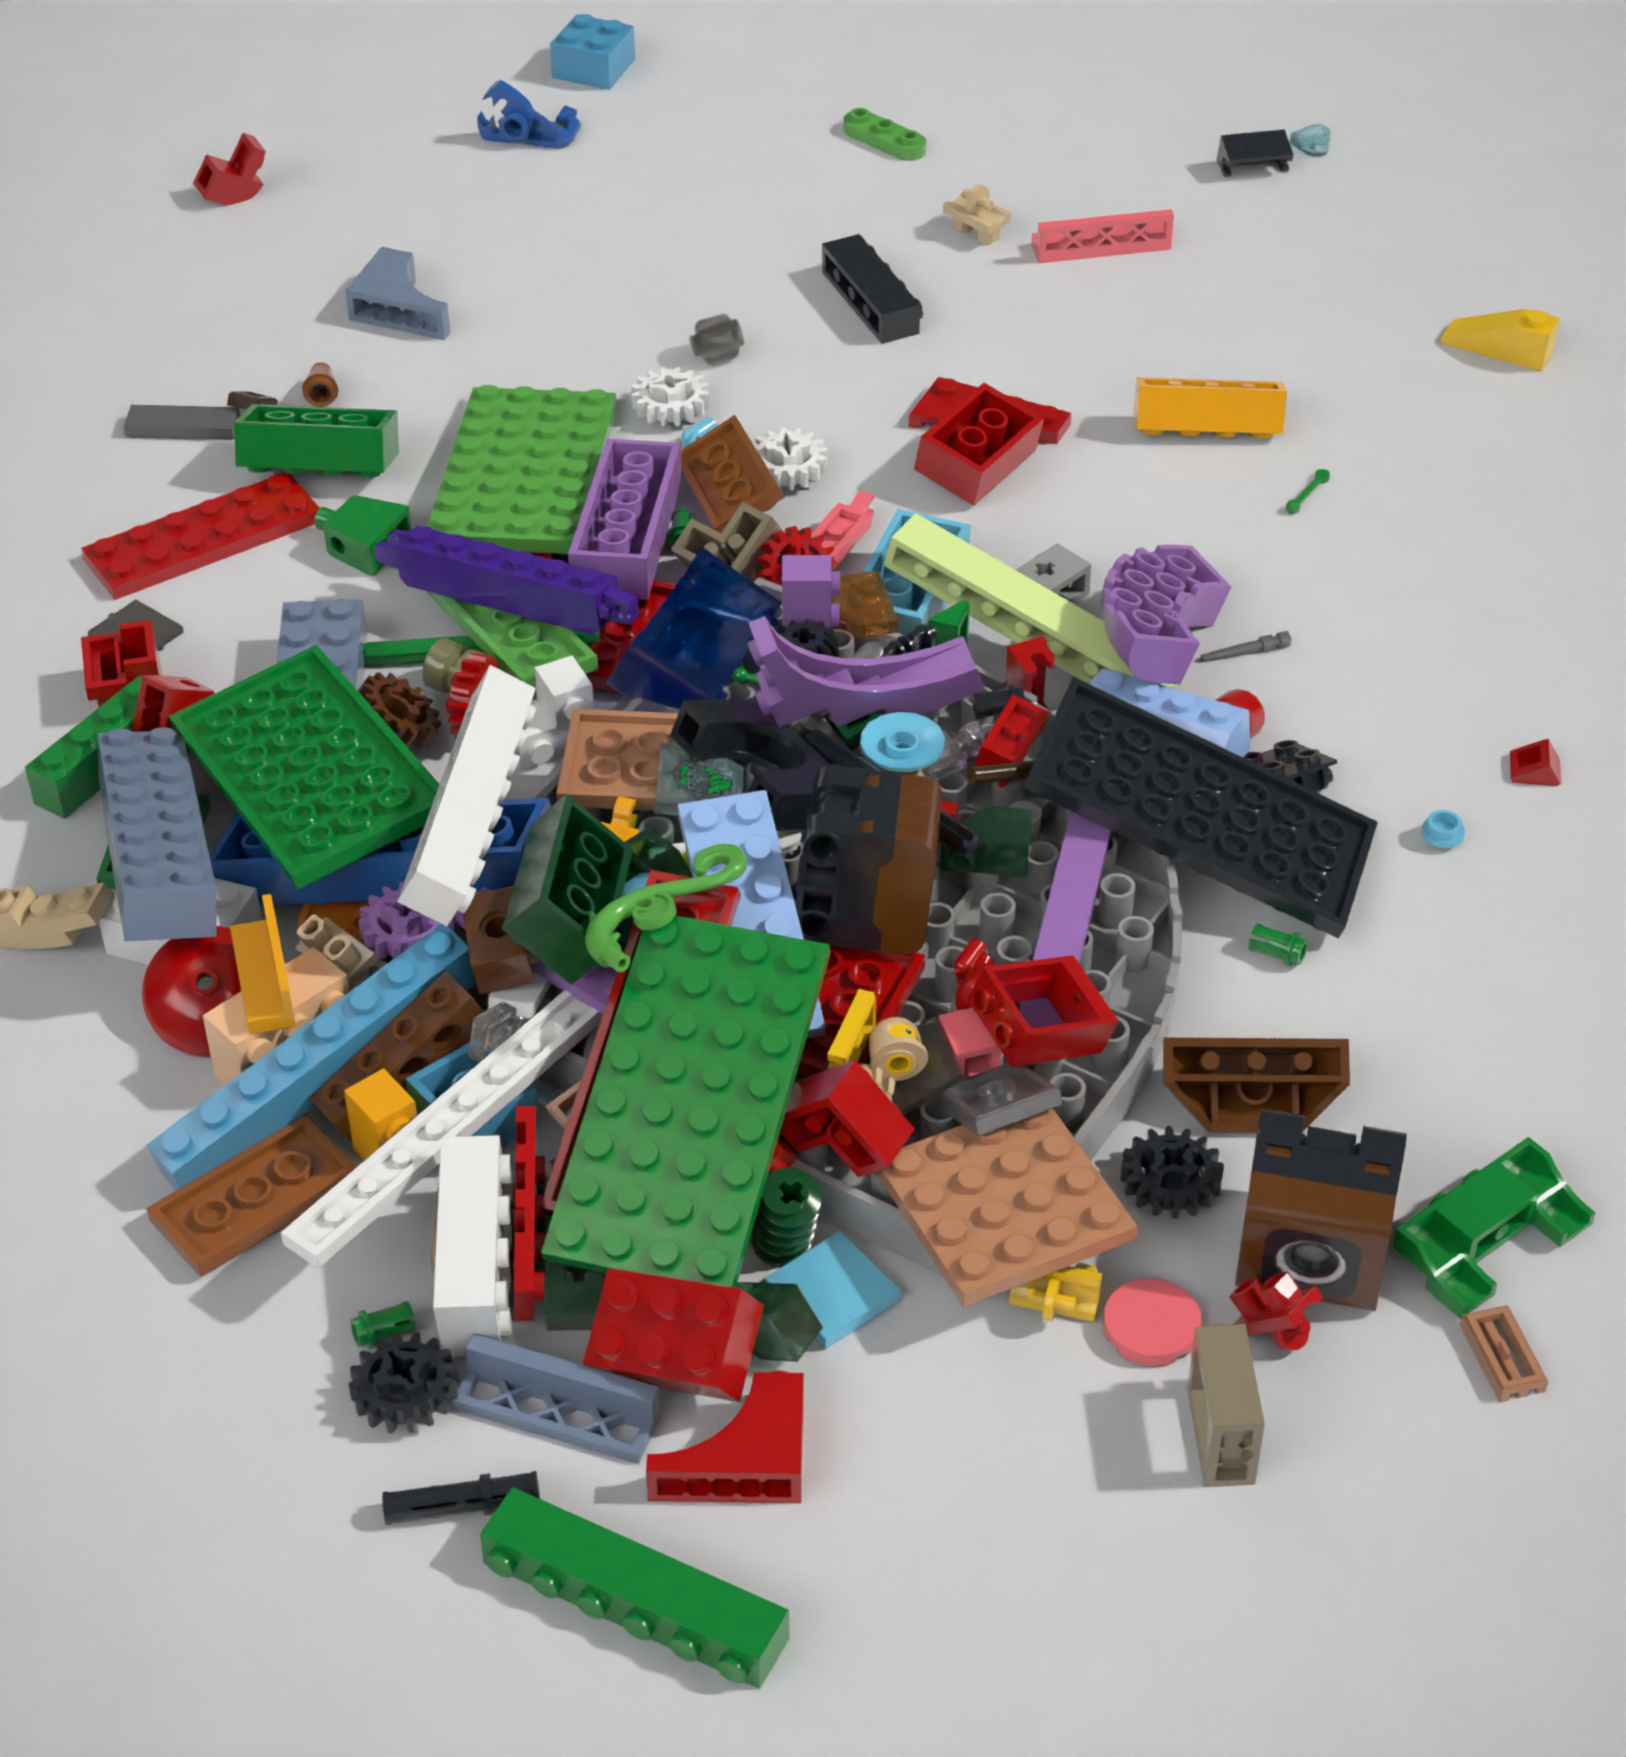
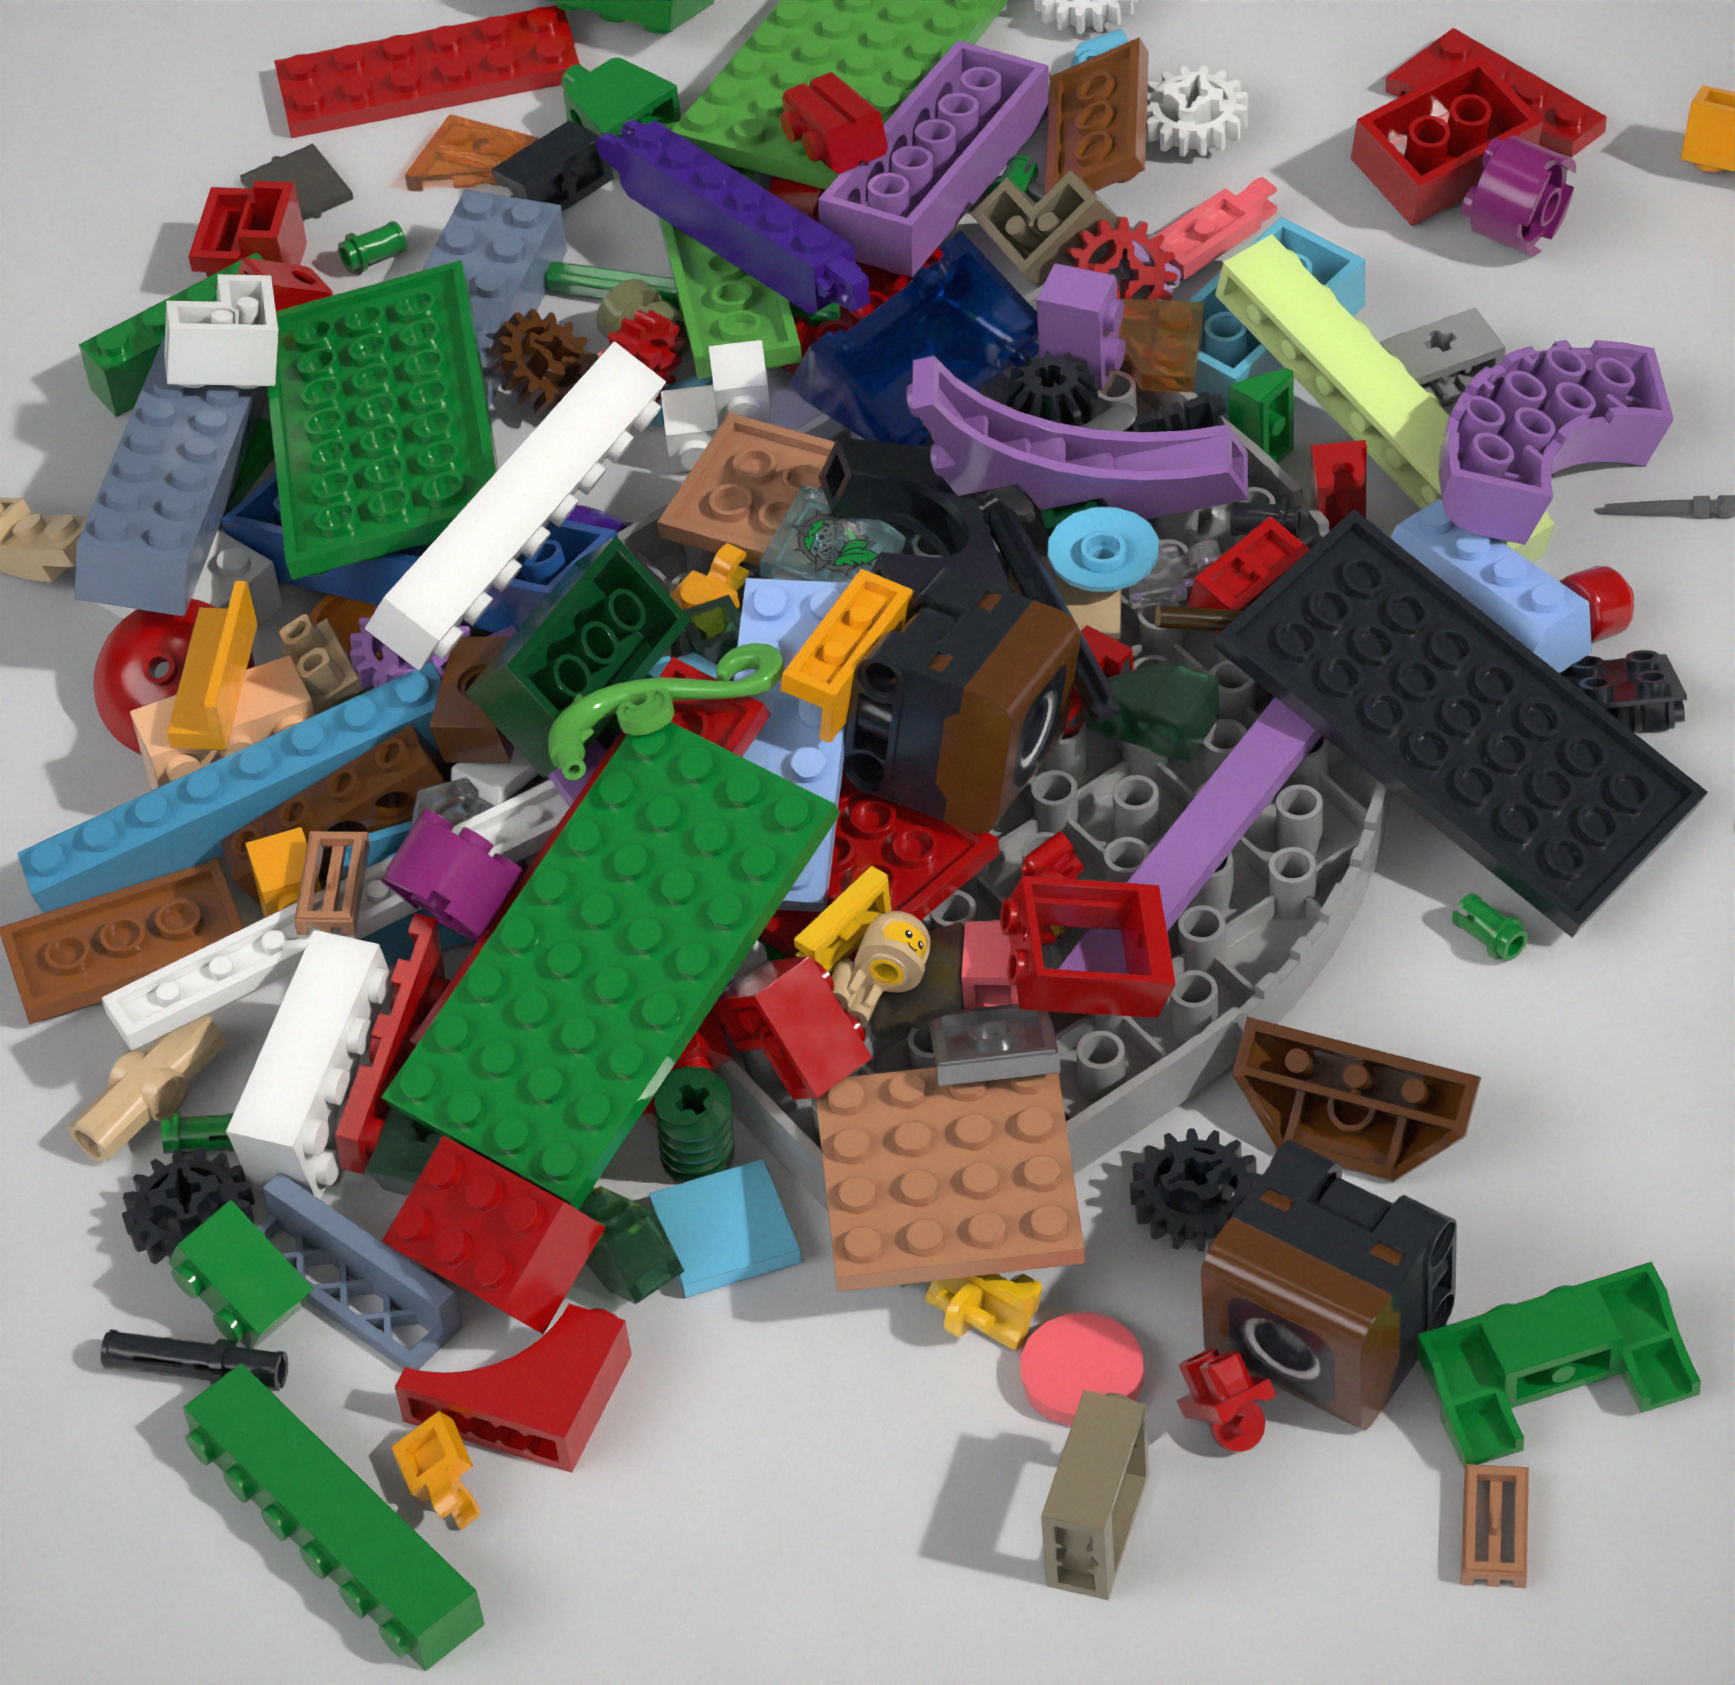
camera: 25 degrees right, 5 degrees up
none -> tan piece [68,1014,227,1163]
none -> white brick [164,274,278,389]
none -> green brick [168,1200,314,1349]
none -> nougat tile [294,831,370,935]
none -> green pin [338,221,407,273]
none -> magenta brick [381,809,524,941]
none -> light orange plate [391,1411,481,1530]
none -> clear orange wing [405,114,538,192]
none -> black hinge [492,120,614,212]
none -> red brick [780,72,888,175]
none -> light orange panel [780,569,913,743]
none -> magenta brick [1462,136,1576,256]

